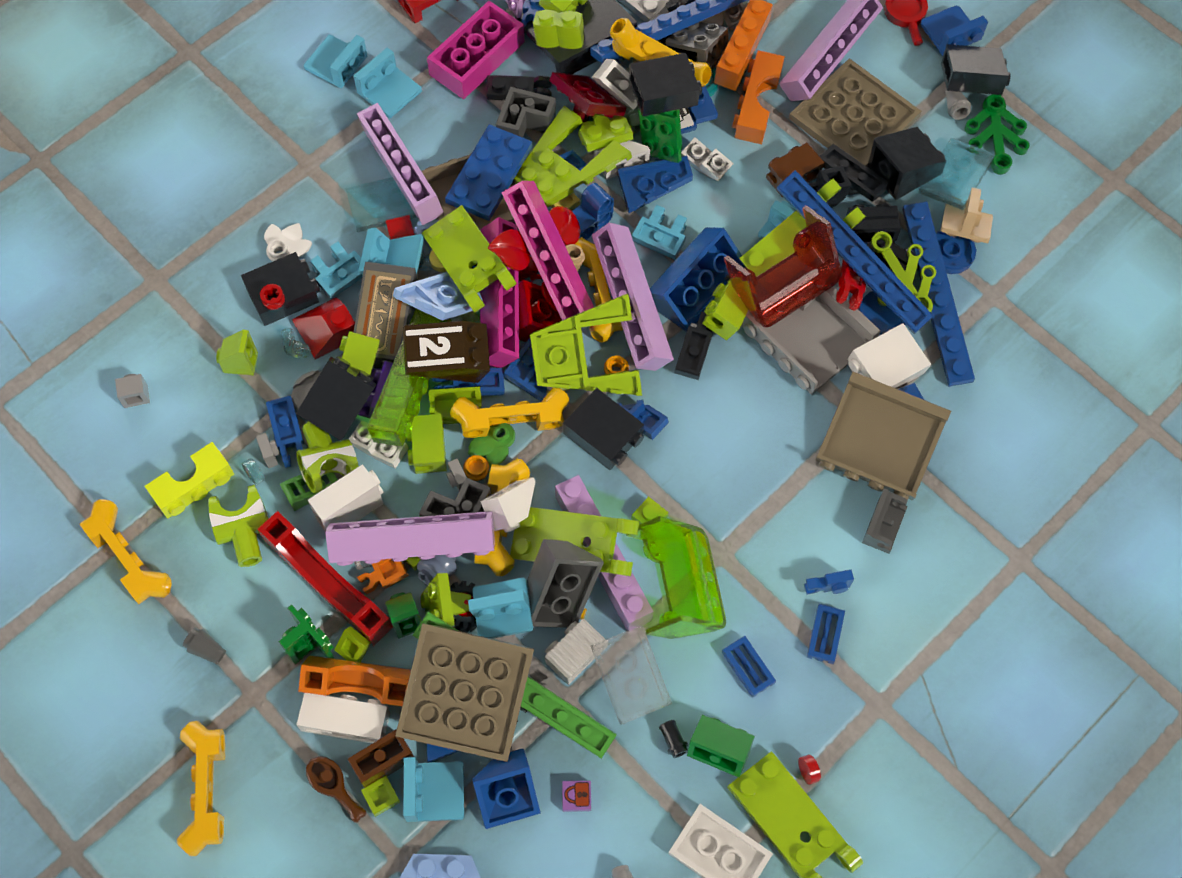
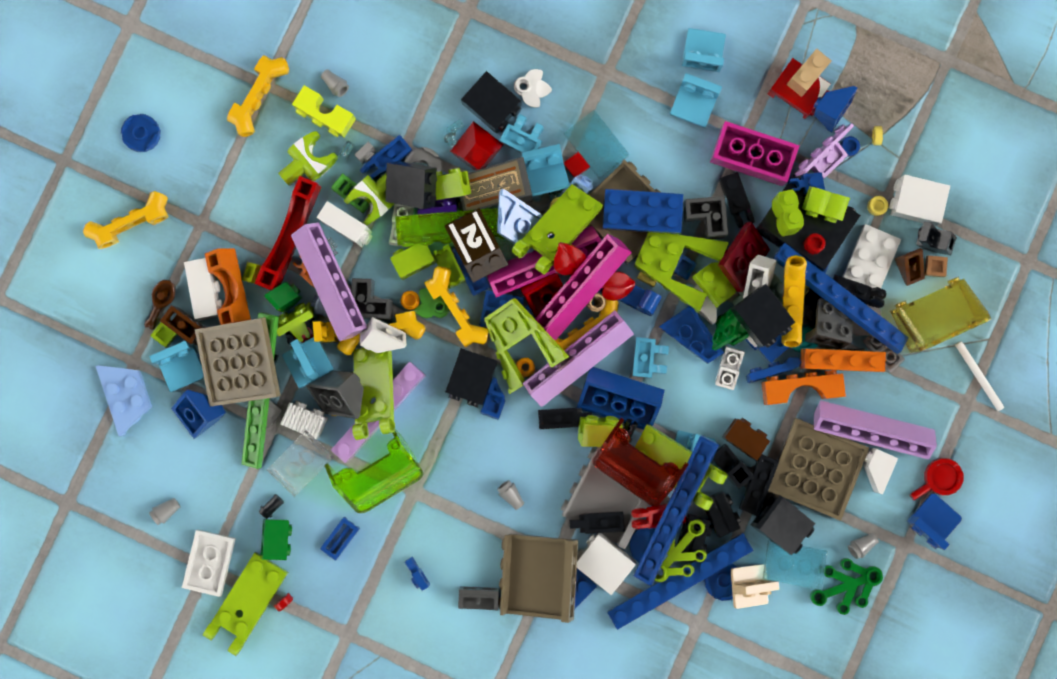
camera: 80 degrees right, 20 degrees up
light grey plate [115,374,150,408] -> none
dark grey cone [182,627,226,665] -> none
lime slope [216,329,258,376] -> none
red bush [260,284,285,310] -> none
green bracket [278,604,334,665] -> none
lavender brick [357,103,444,226] -> none
light grey plate [446,459,467,491] -> none
tile [562,781,591,812] -> none
lime plate [631,496,669,535] -> none
blue tile [806,604,845,664] -> none
black brick [941,44,1011,95] -> none
none -> blue tile [121,114,161,152]
none -> yellow slope [313,321,339,343]
none -> light grey cone [321,69,349,97]
none -> light grey cone [497,480,524,510]
none -> black hinge [569,511,625,534]
none -> blue hinge [746,356,801,383]
none -> red tile [804,233,825,254]
none -> white slope [863,448,898,495]

